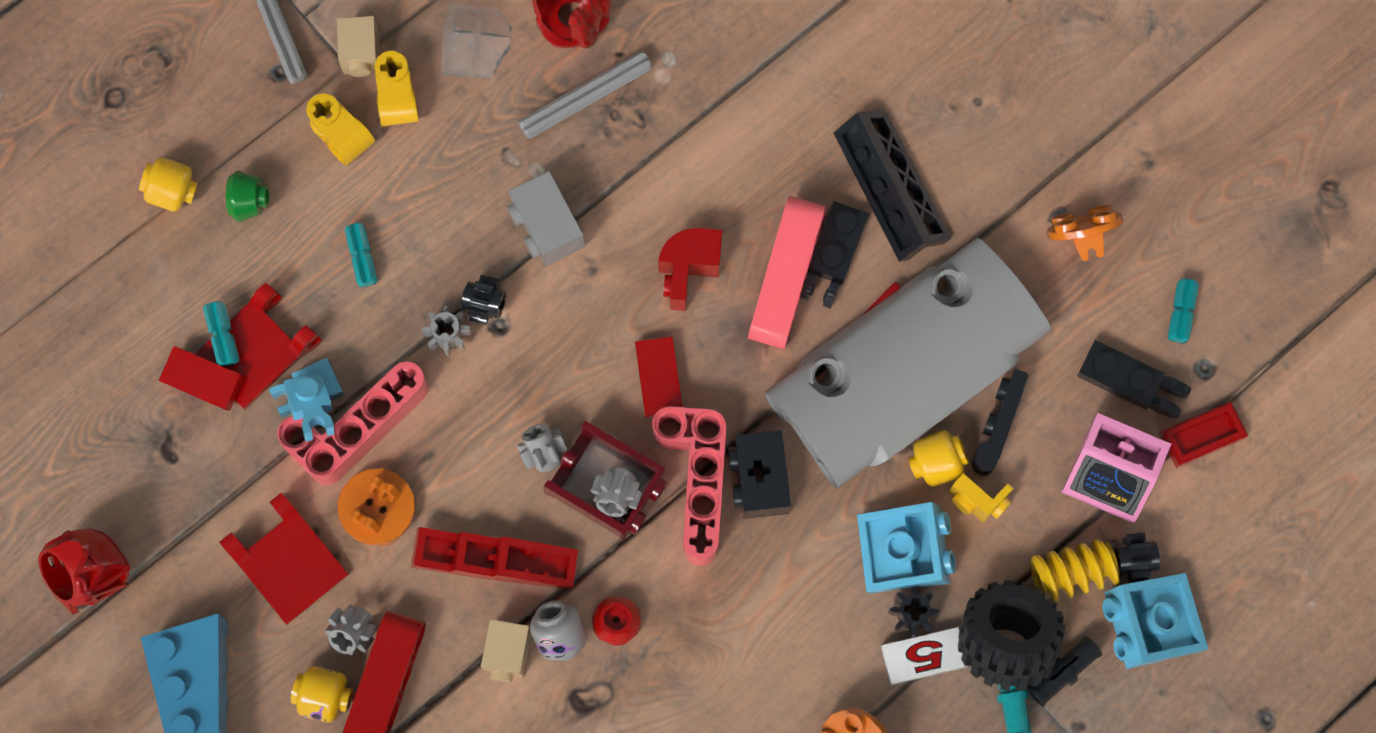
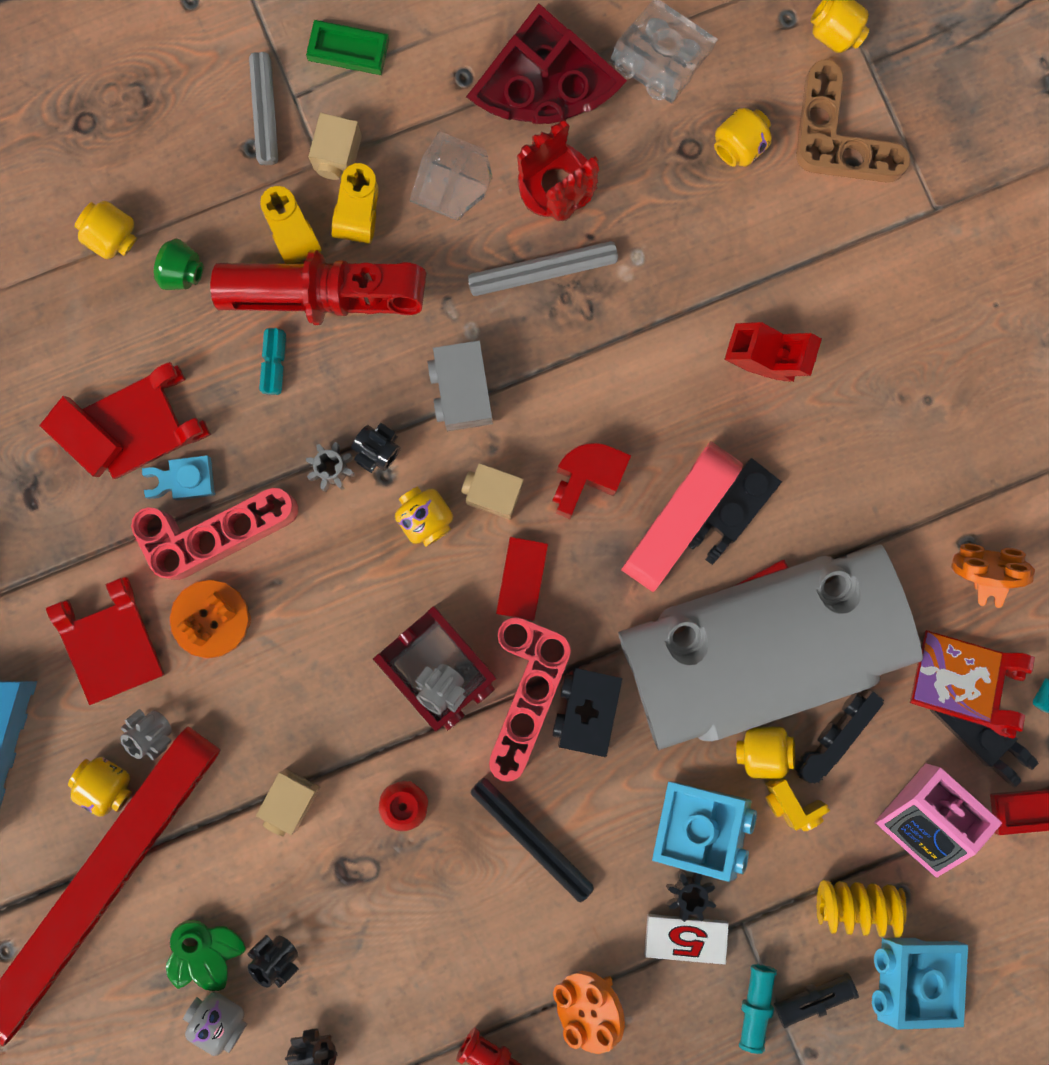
camera: 15 degrees right, 10 degrees up
teal piece [203,301,239,367] -> none
medium azure plate [283,371,335,442] -> none
red slope [411,527,578,589] -> none
light grey gear [517,424,568,472] -> none
light grey head [530,601,587,661] -> none
black fence [833,111,951,262] -> none
black tyre [958,580,1065,691] -> none
black gear [1114,533,1160,583] -> none
none -> red piece [210,250,427,325]
none -> yellow head [395,486,453,547]
none -> tan brick [461,464,524,520]
none -> black axle [471,778,594,902]
none -> red brick [724,322,822,382]
none -> flag [910,630,1035,739]

